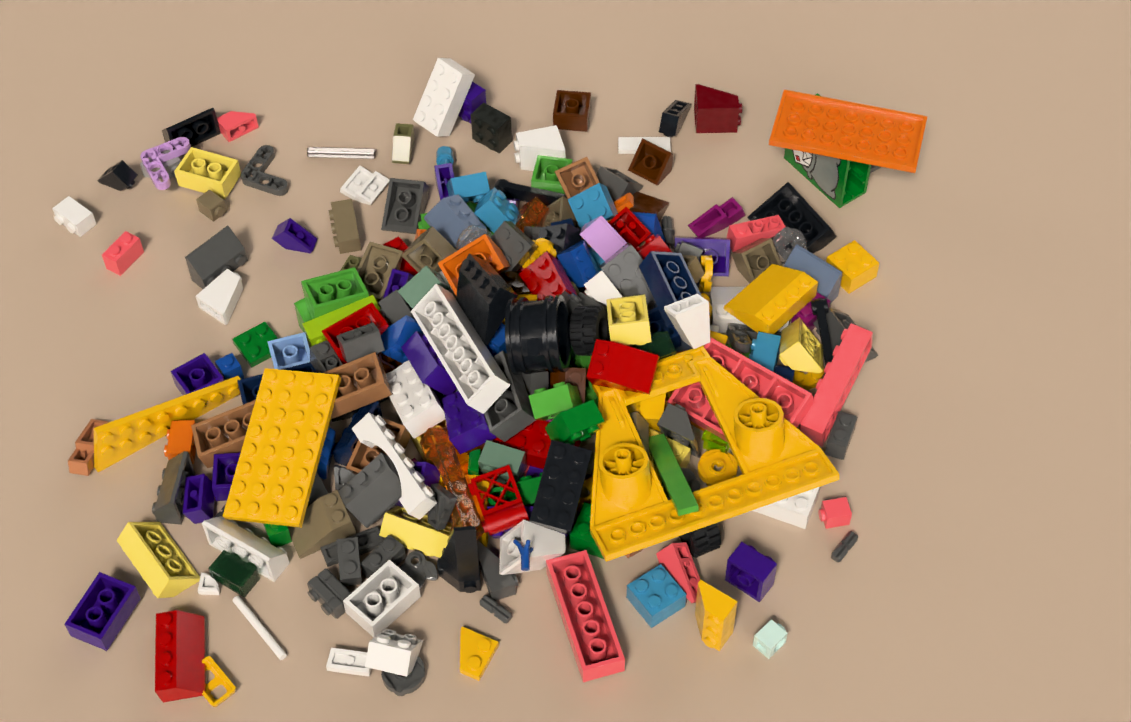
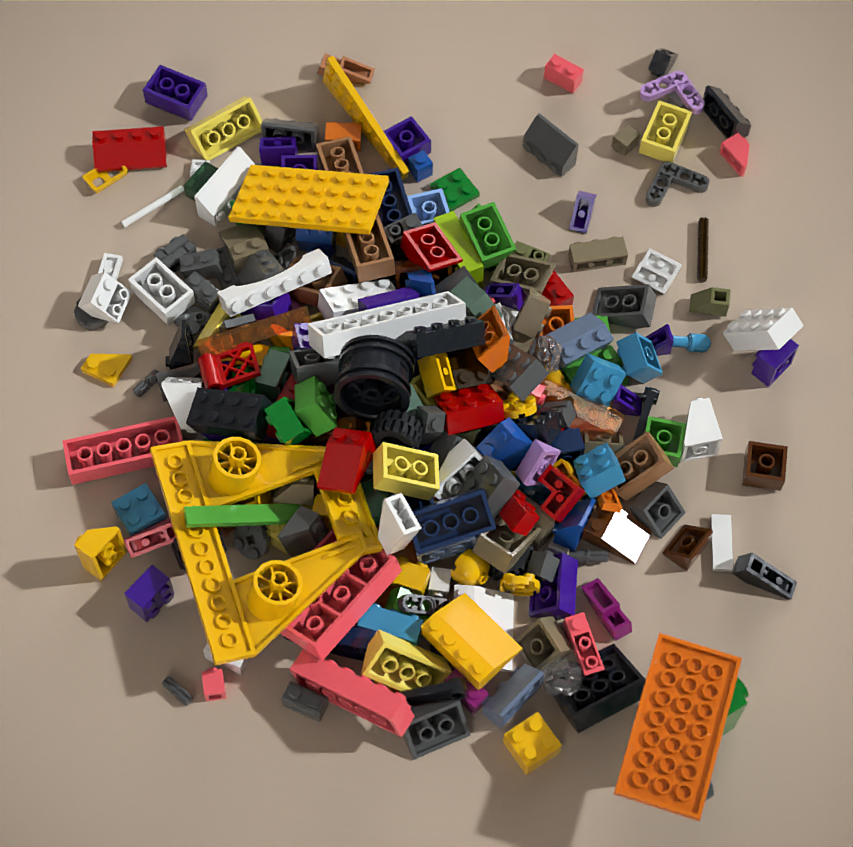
camera: 90 degrees right, 10 degrees up
white brick [52,196,97,237] -> none
white slope [196,269,243,325] -> none
dark grey brick [337,322,385,363] -> none
pearl dark grey brick [470,102,512,154] -> none
blue bar [513,539,533,571] -> none
dark red slope [694,84,742,133] -> none
light aqua brick [753,619,788,659] -> none

